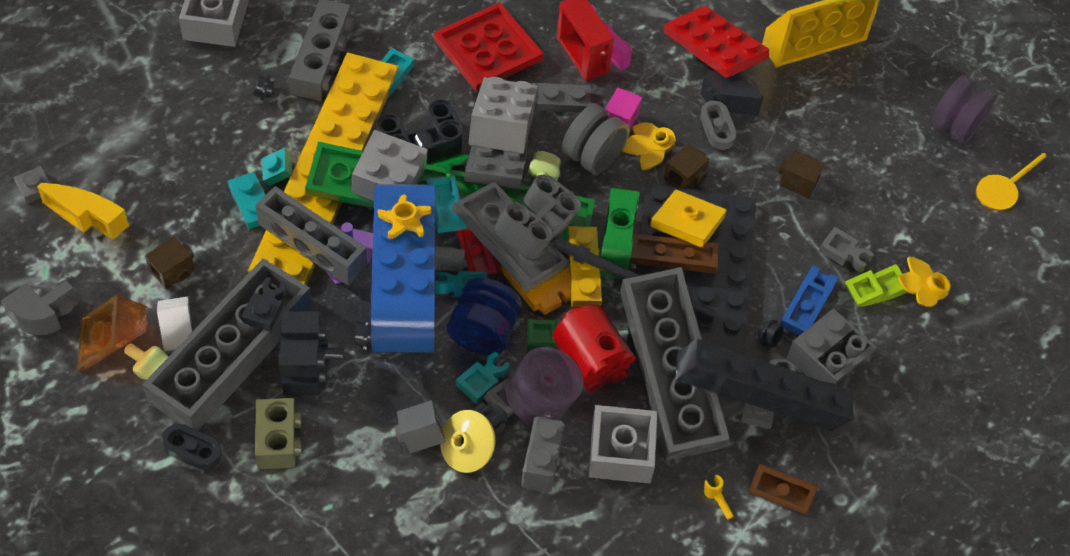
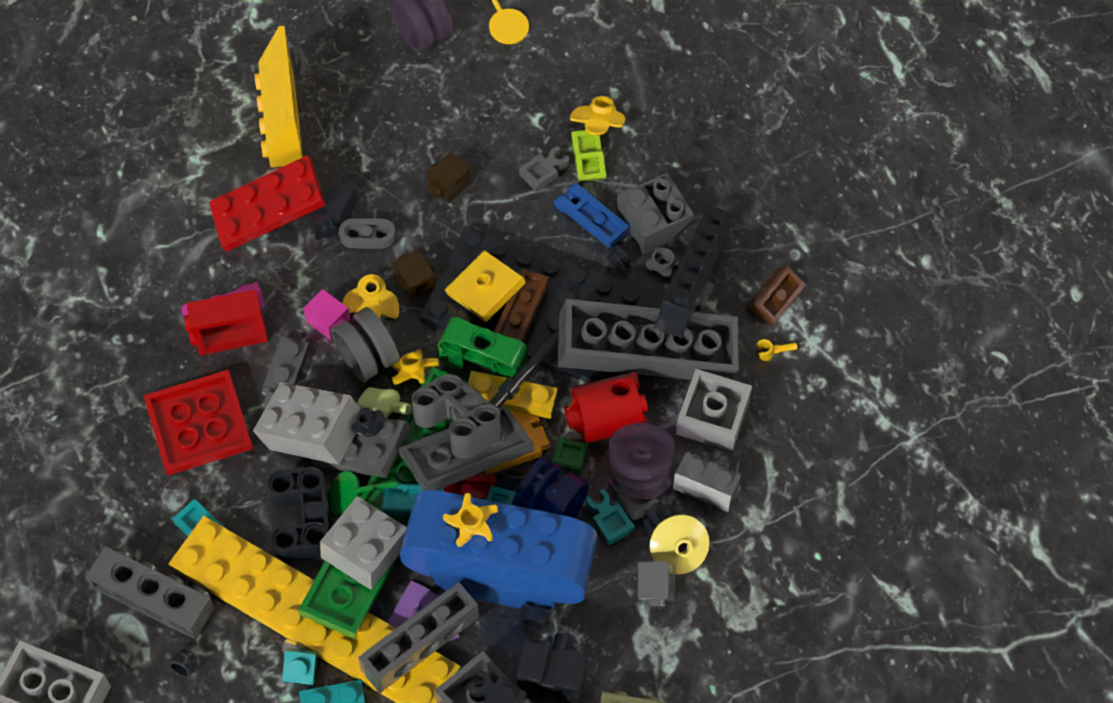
camera: 70 degrees left, 5 degrees up
none -> black plate [351,407,384,437]
none -> yellow animal [392,349,440,385]

